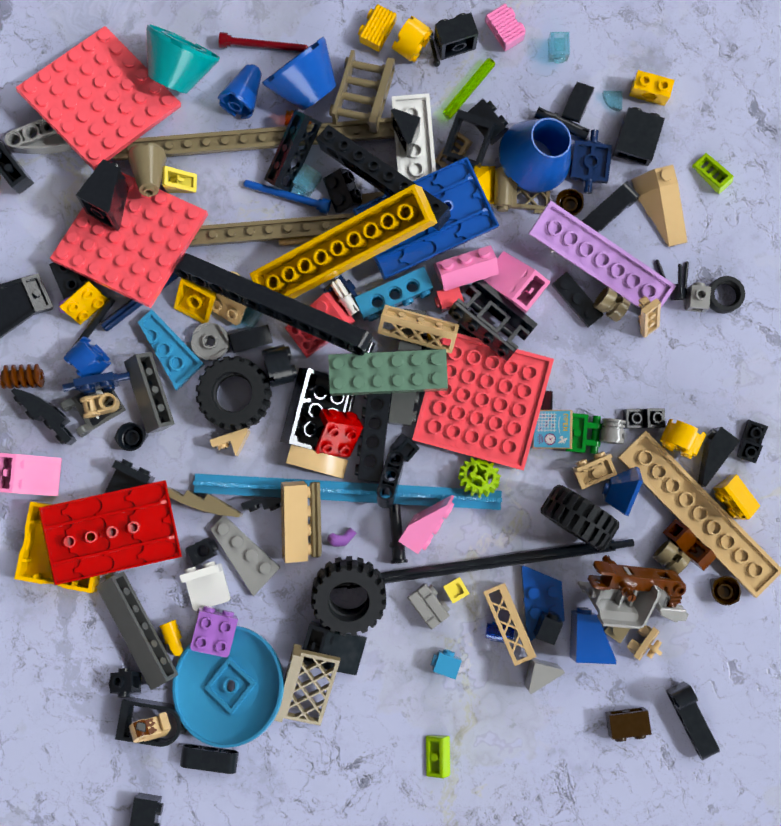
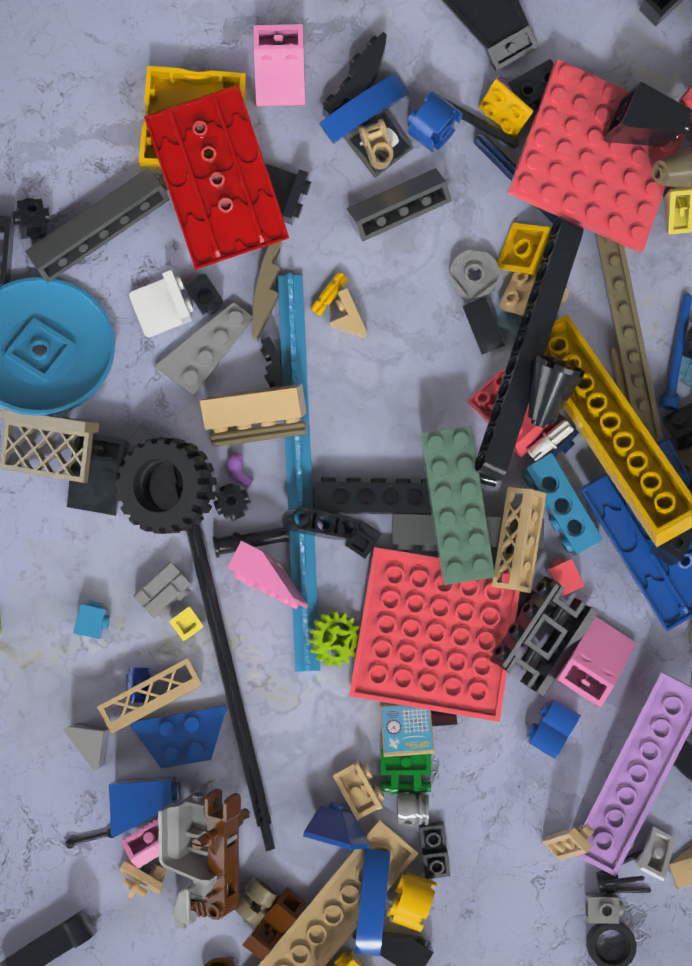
camera: 75 degrees right, 0 degrees up
reddish brown piece [0,364,45,389] -> none
dark blue plate [62,372,131,395] -> none
black hat [114,422,148,451] -> none
dark azure wing [138,309,205,390] -> none
yellow hinge [159,619,183,656] -> none
medium lavender bracket [190,606,238,657] -> none
black tyre [196,356,272,431] -> none
black brick [261,344,297,387] -> none
black slope [280,368,356,457] -> none
tan slope [286,444,348,479] -> none
red bracket [315,409,363,458] -> none
bright pink slope [433,245,499,291] -> none
black brick [533,611,563,645] -> none
black tyre [541,484,619,551] -> none
black plate [552,272,604,328] -> none
dark tan wheel [593,286,630,322] -> none
dark brown brick [605,707,652,742] -> none
none -> black hinge [65,828,114,849]
none -> bright pink brick [121,818,159,869]
none -> black brick [213,483,251,521]
none -> yellow axle [311,272,348,316]
none -> blue slope [319,73,410,144]
none -> blue slope [354,849,390,956]
none -> blue brick [526,699,581,759]
none -> black cone [528,354,585,428]
none -> white slope [635,827,676,881]

